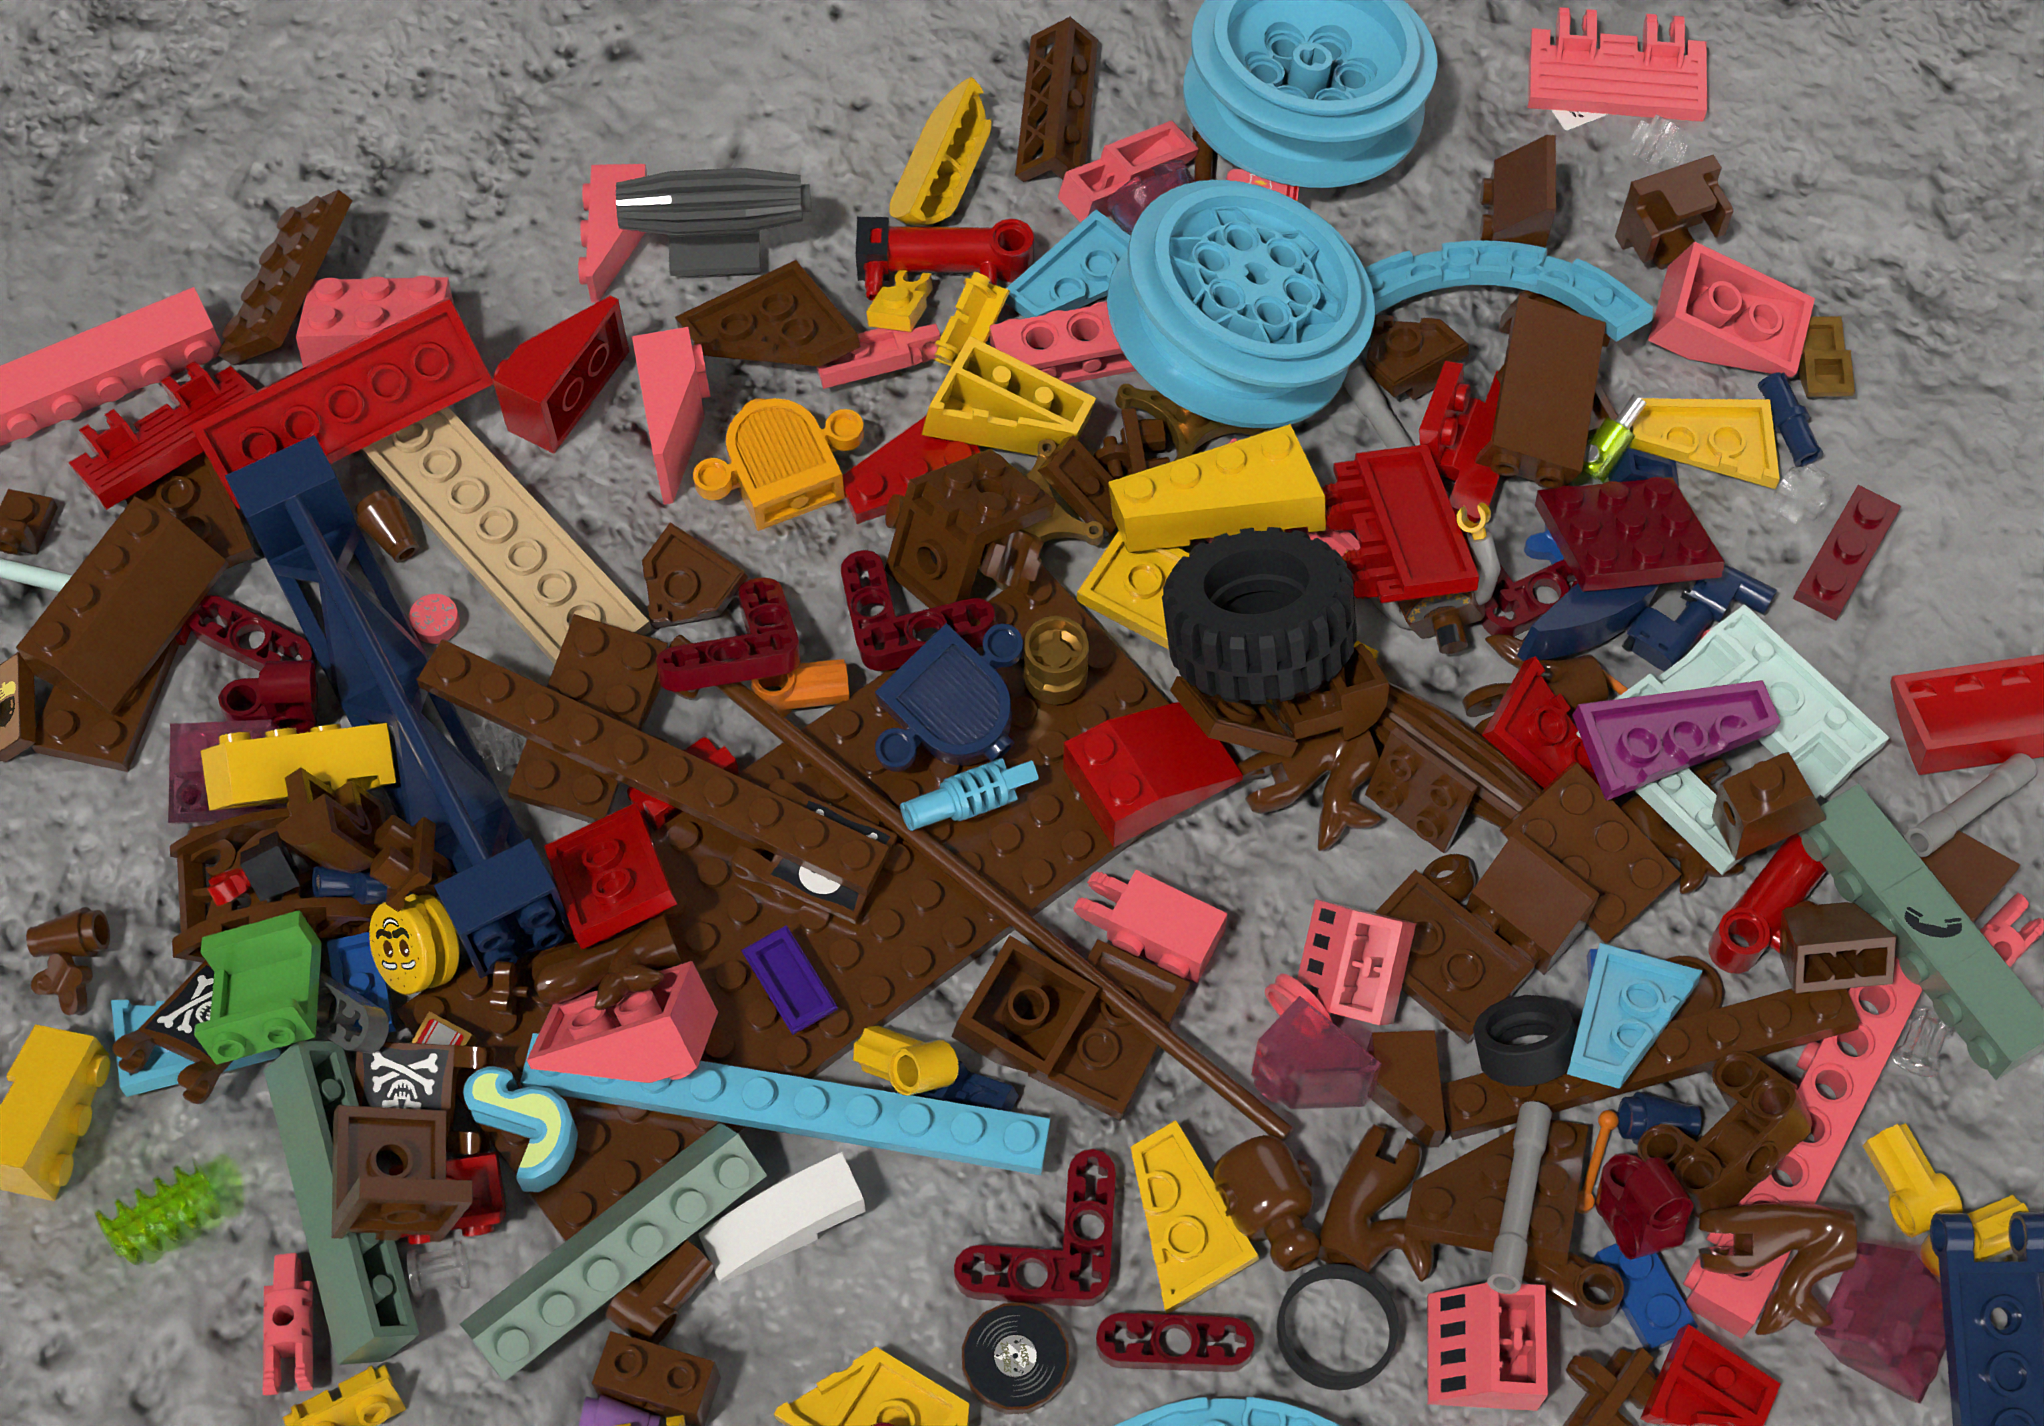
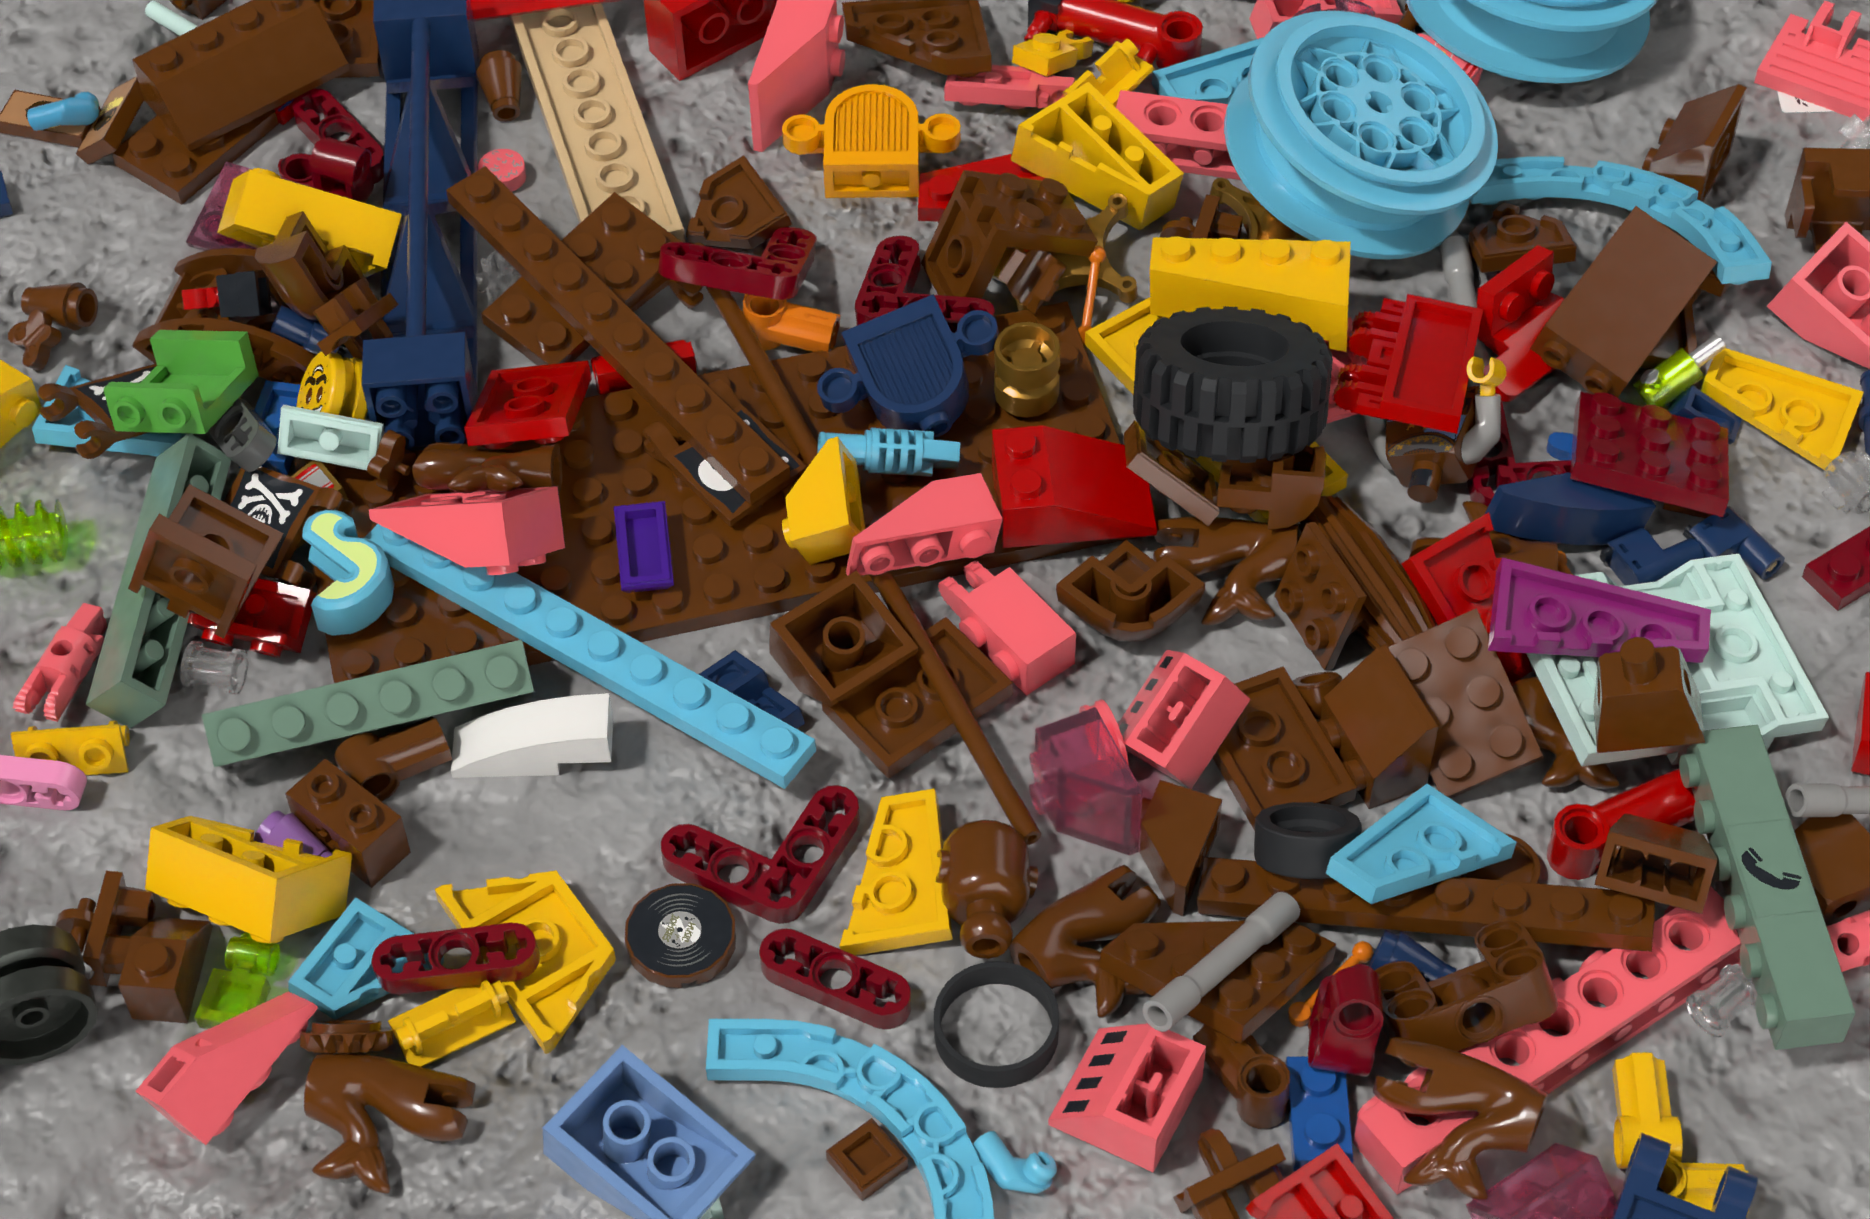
camera: 25 degrees right, 10 degrees down
yellow piece [853,1026,959,1096] -> none
reddish brown plate [1037,435,1117,537] -> none
none -> light aqua slope [277,405,385,470]
none -> yellow slope [782,436,865,565]
none -> coral slope [846,473,1002,576]
none -> reddish brown brick [1056,540,1206,642]
none -> orange hinge [1077,245,1106,345]

